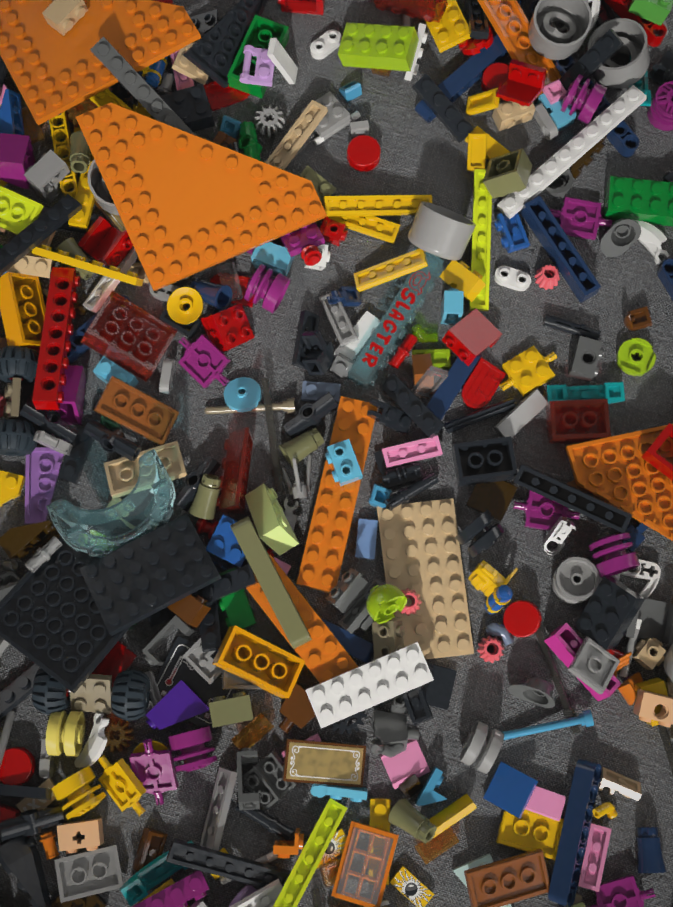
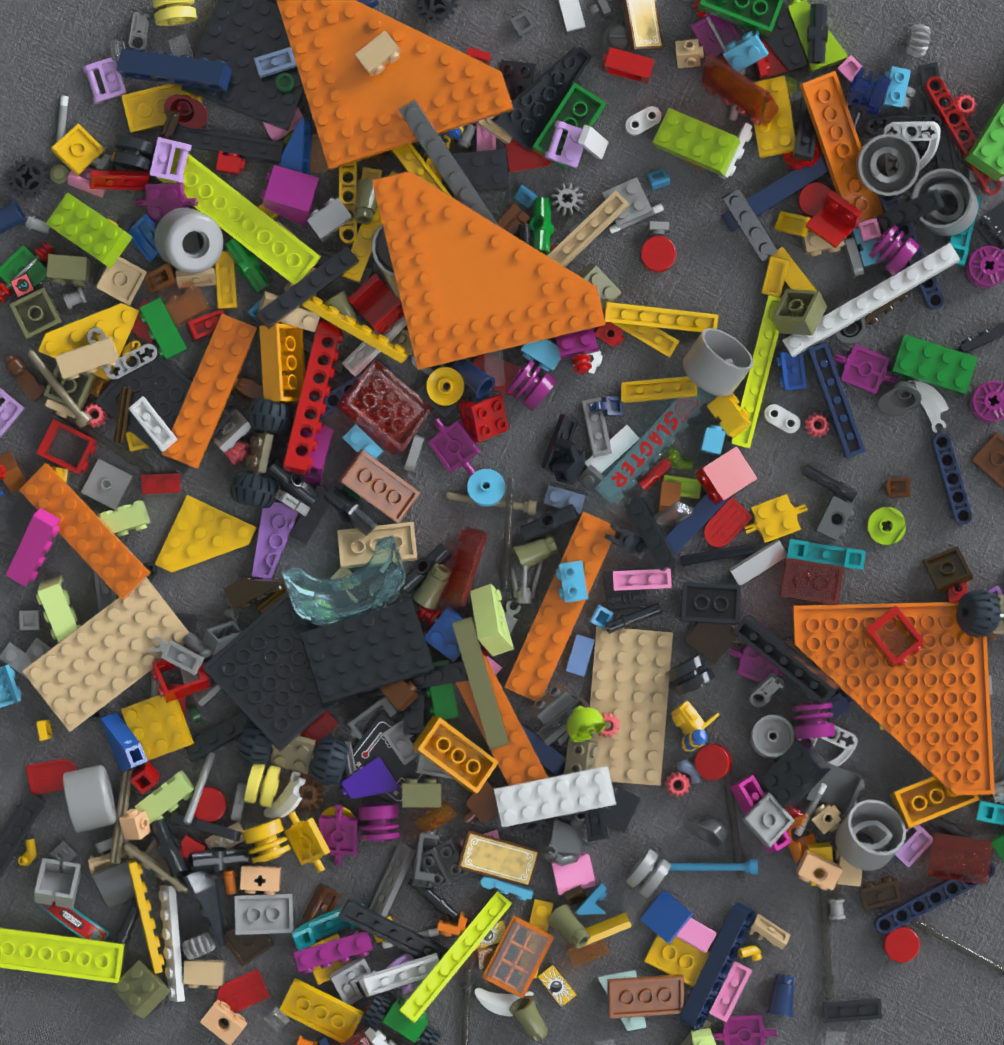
camera: 10 degrees right, 10 degrees up
light grey pin [25,536,63,573] -> none

